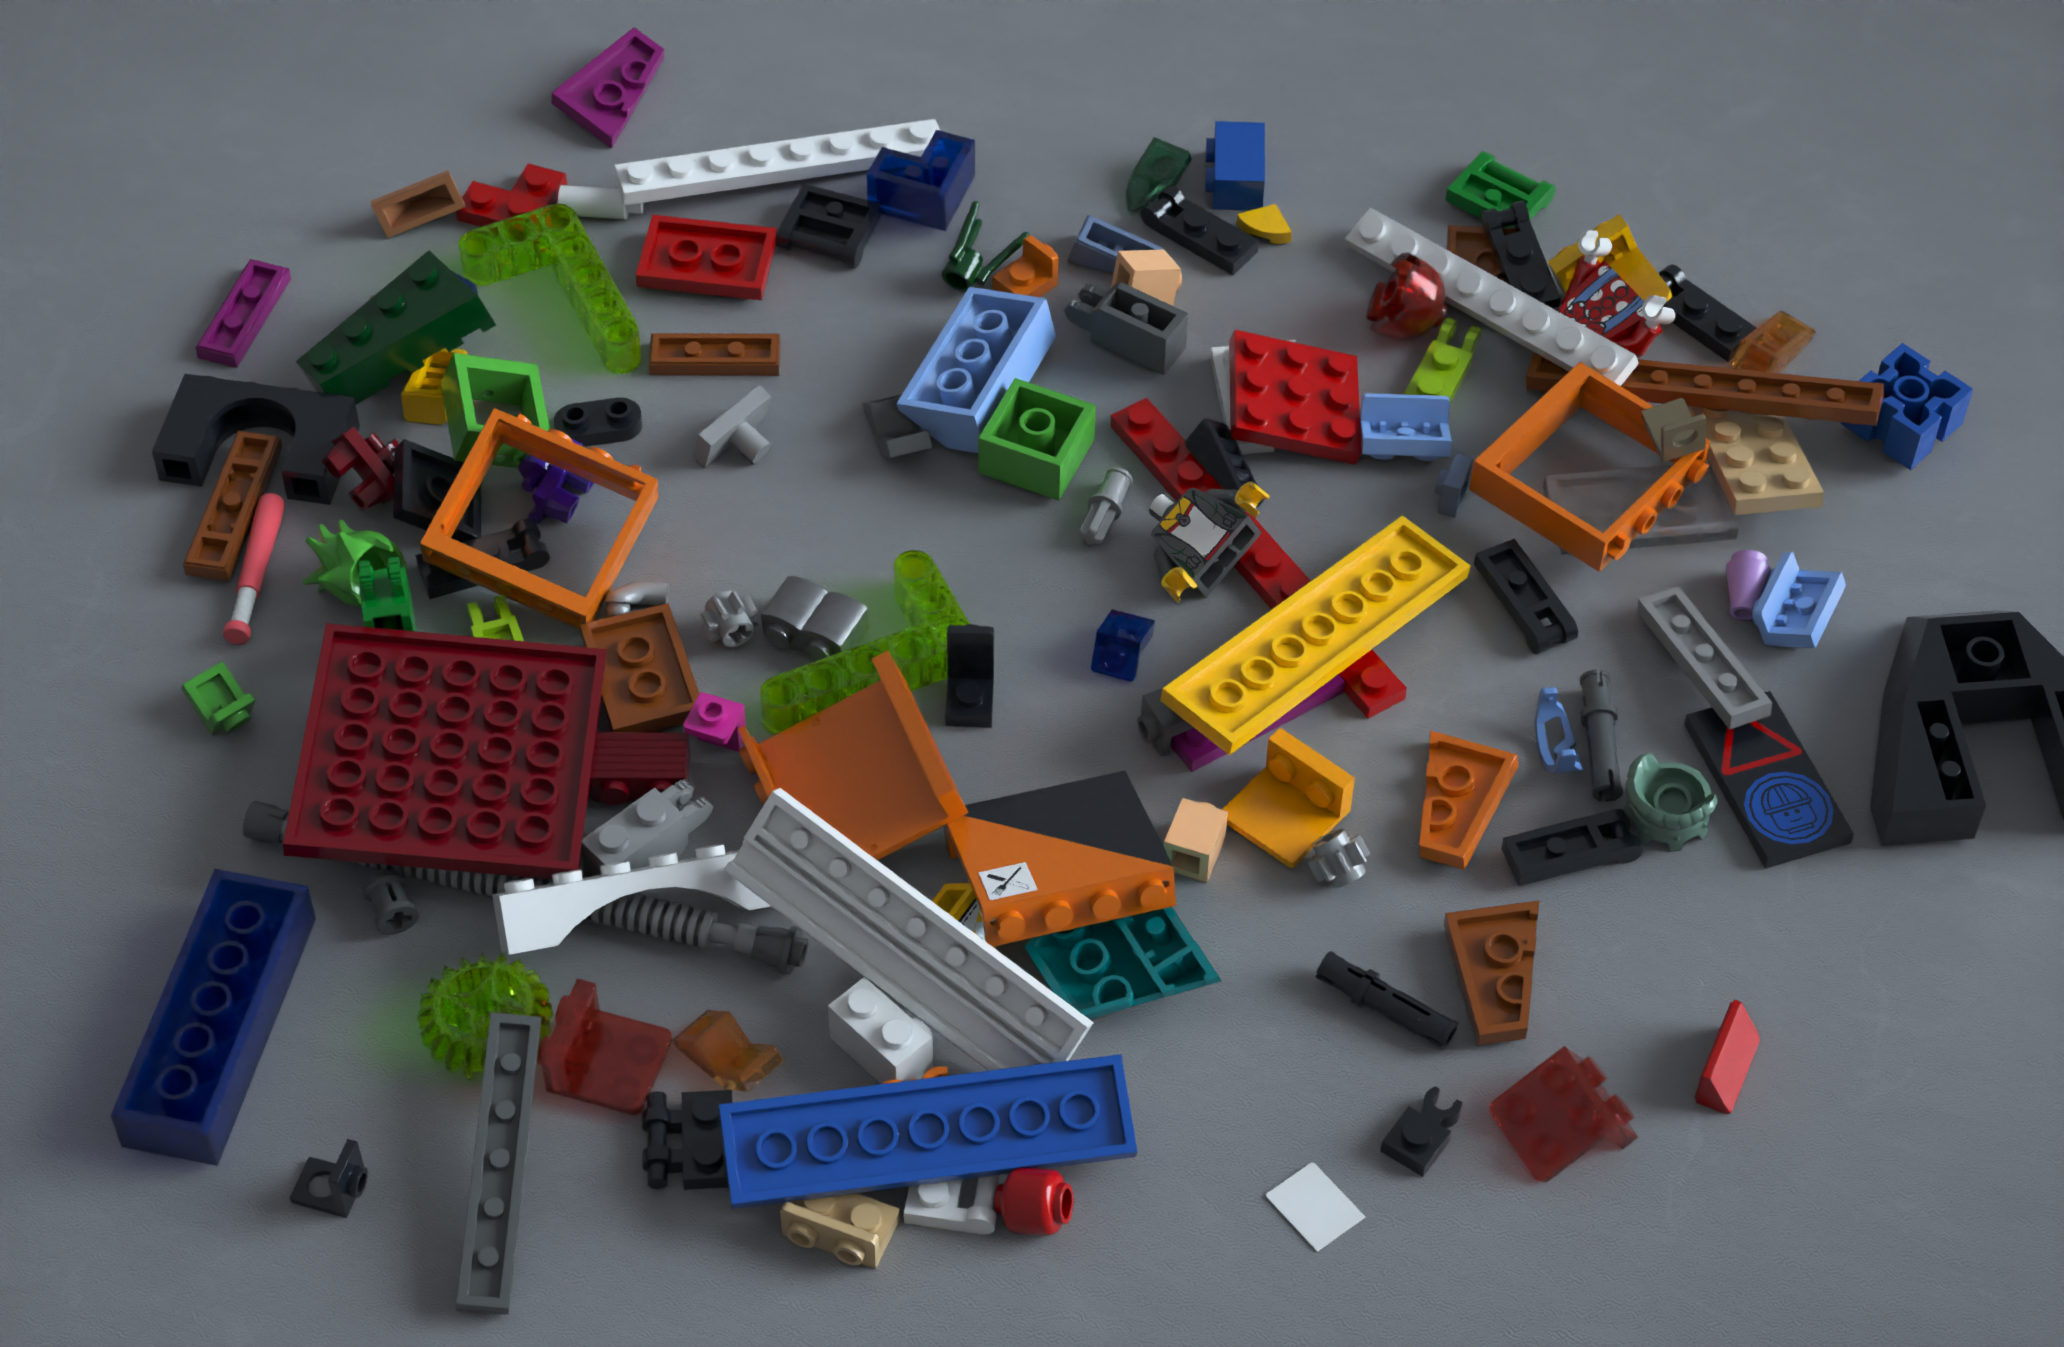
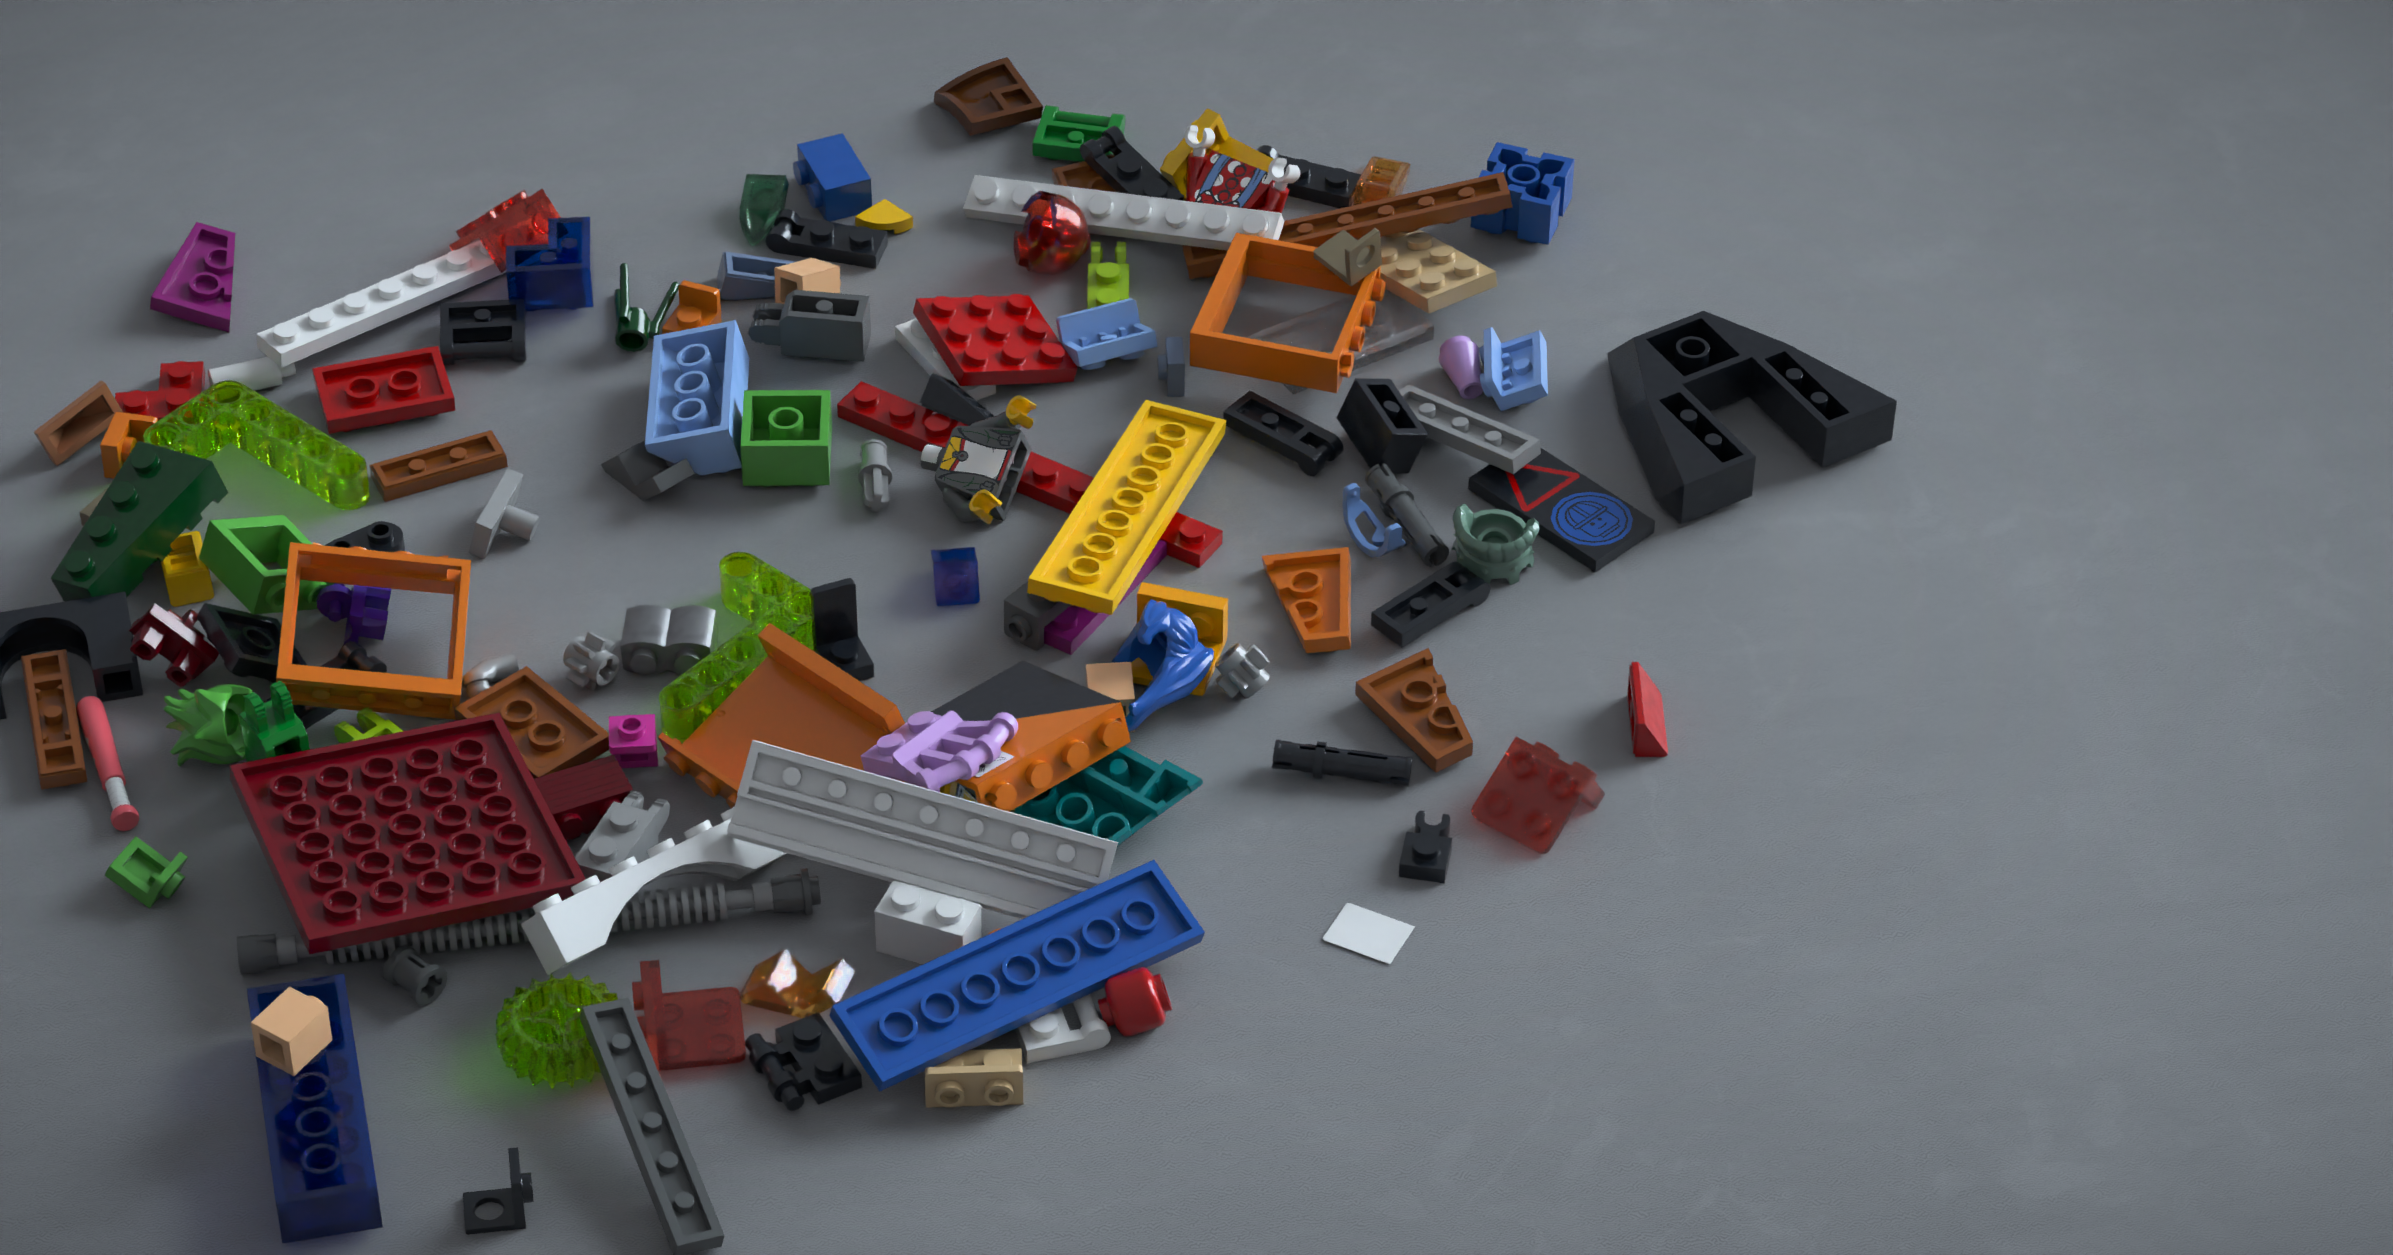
camera: 25 degrees left, 10 degrees down
none -> orange bracket [100,412,161,479]
none -> light nougat brick [251,986,332,1076]
none -> clear red bracket [449,188,569,273]
none -> lavender plate [860,711,1018,792]
none -> reddish brown plate [934,57,1043,136]
none -> blue hair [1112,599,1214,732]
none -> black brick [1336,378,1428,474]

